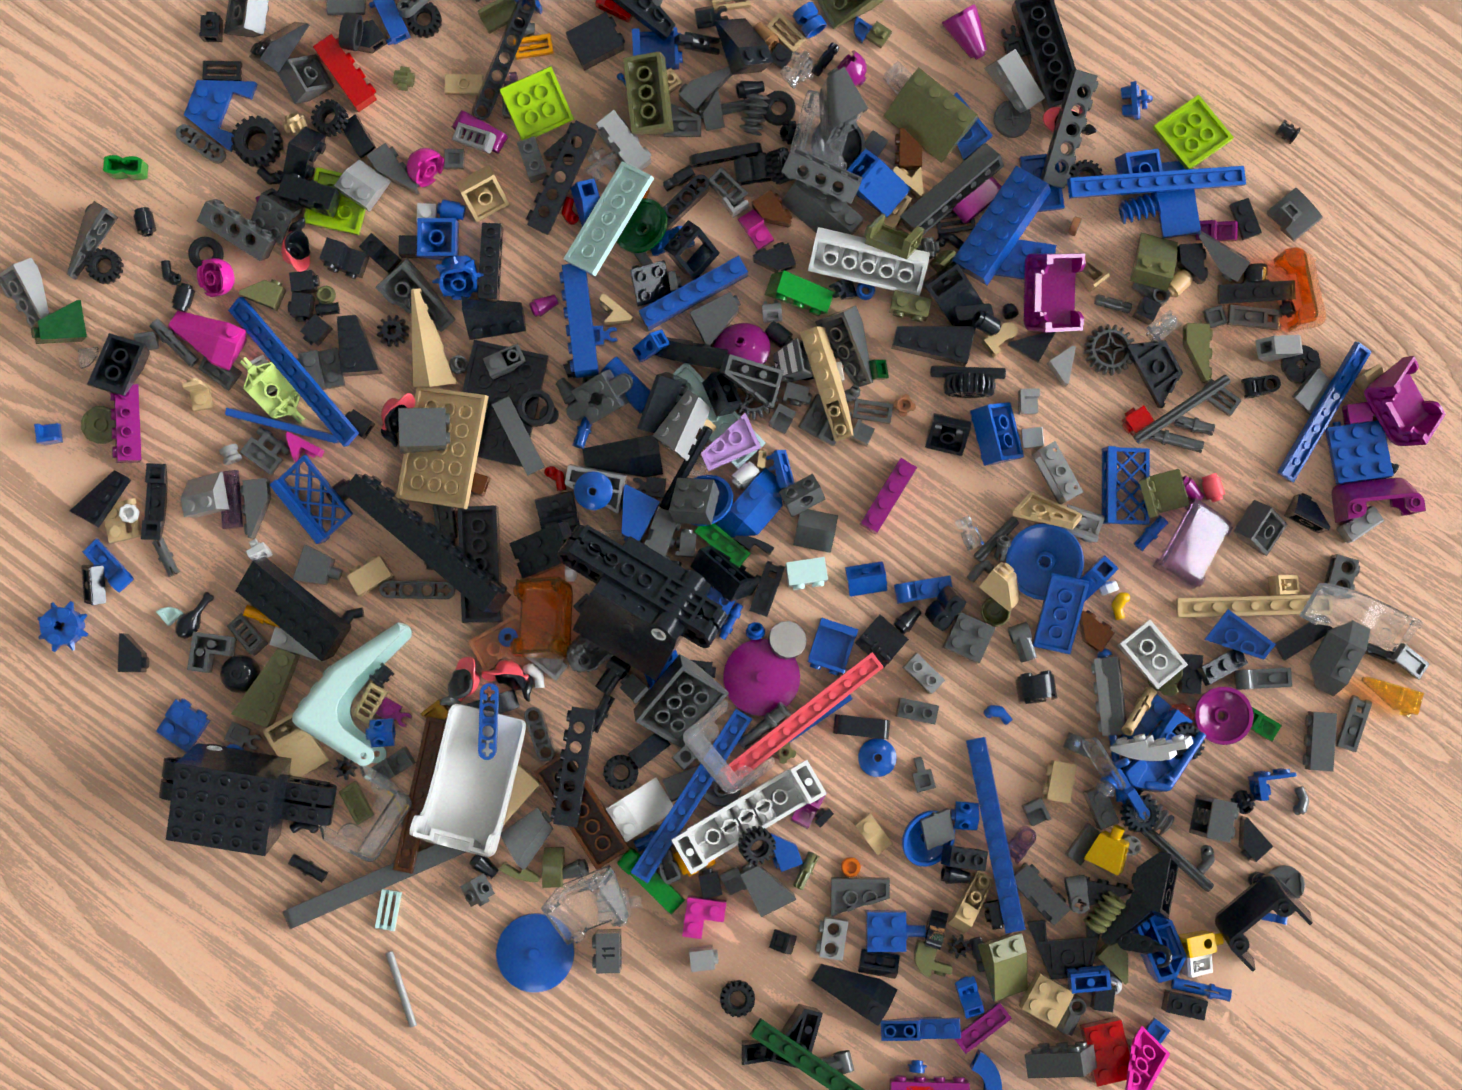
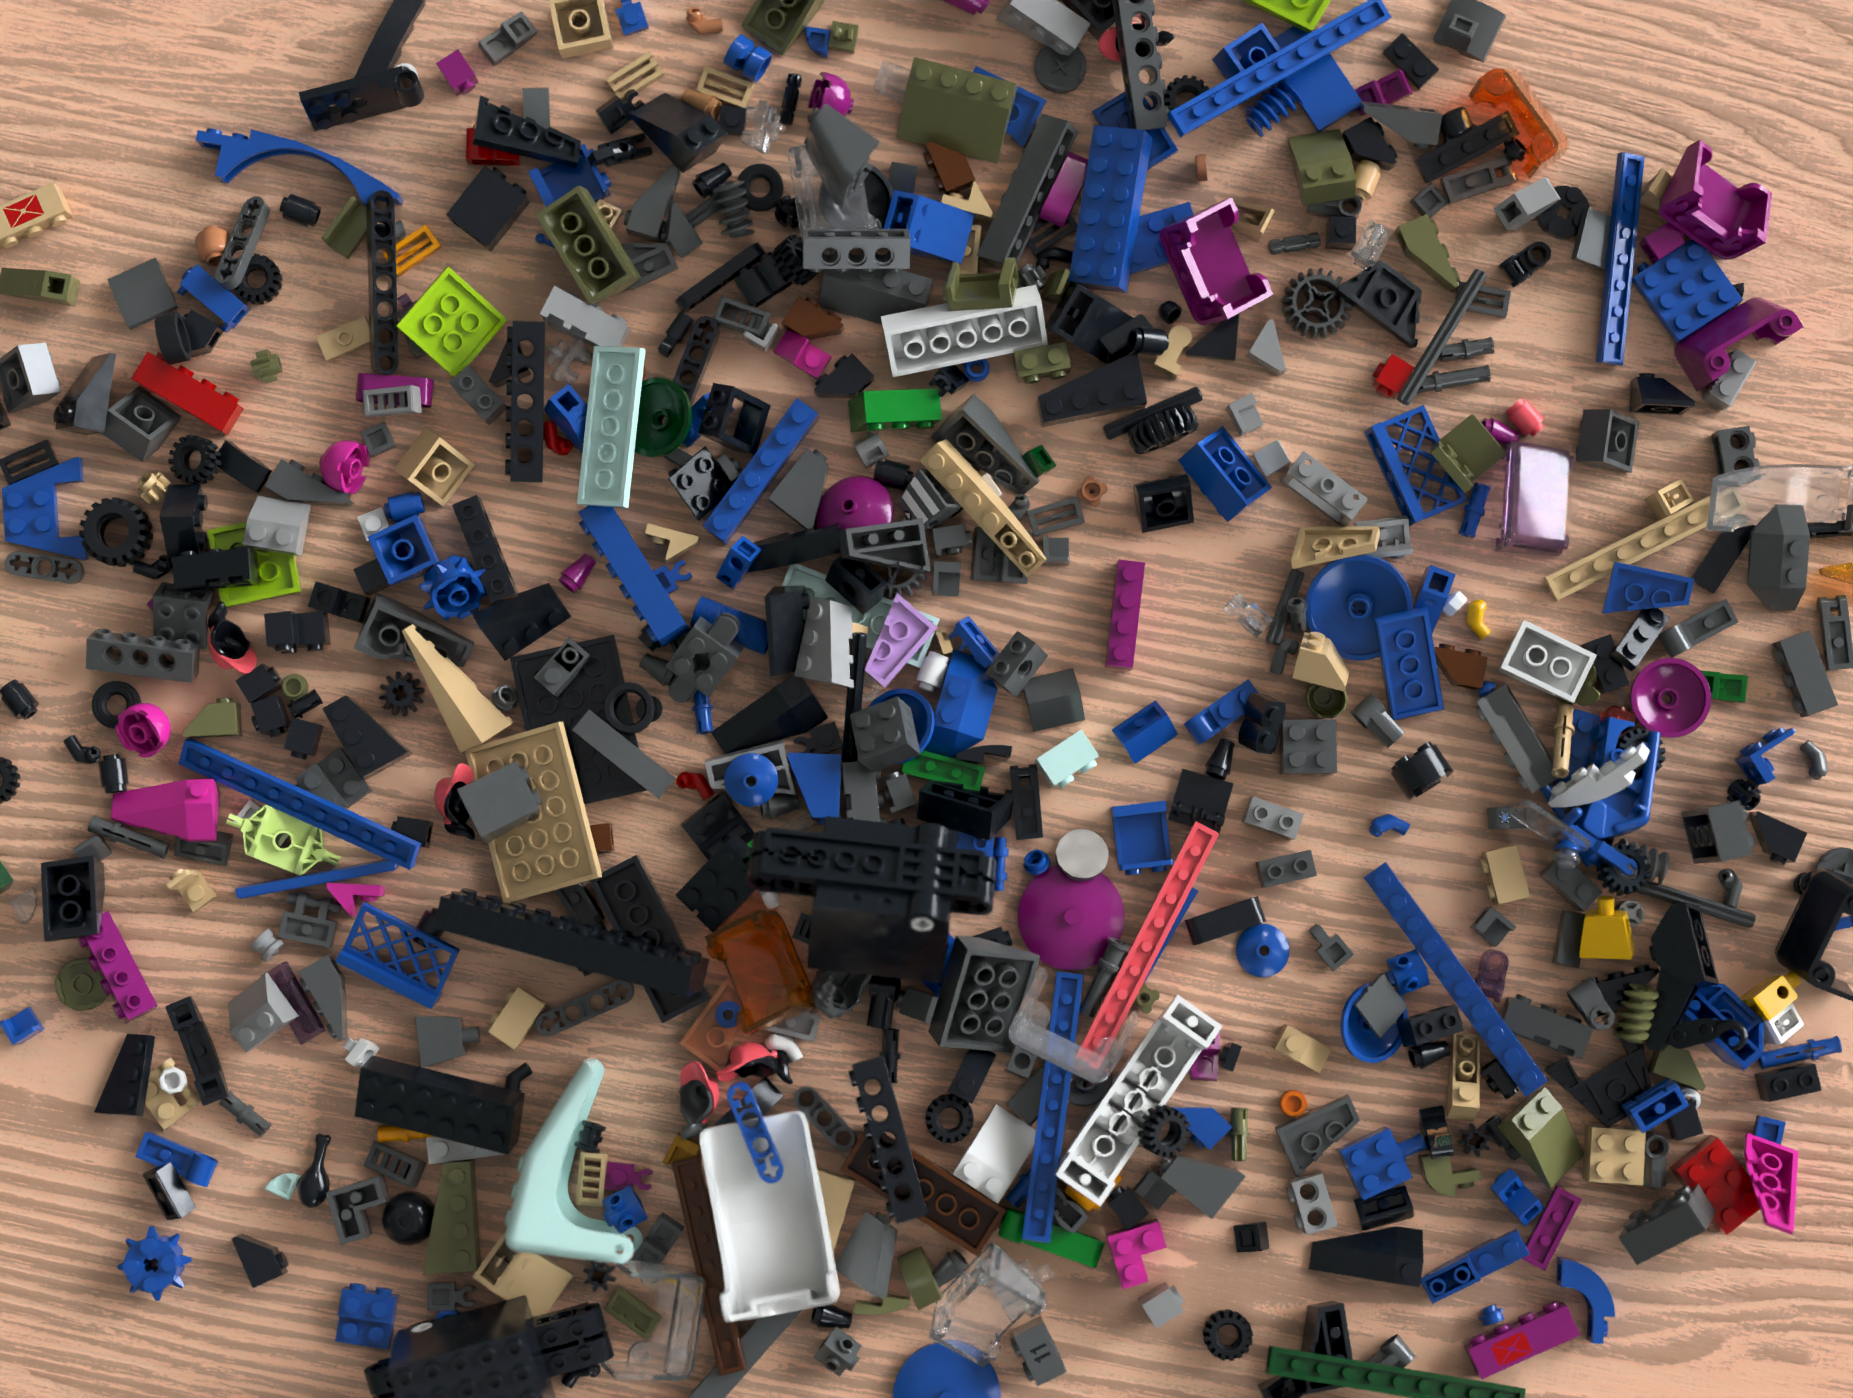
camera: 25 degrees left, 0 degrees up
none -> dark grey cone [760,794,799,820]

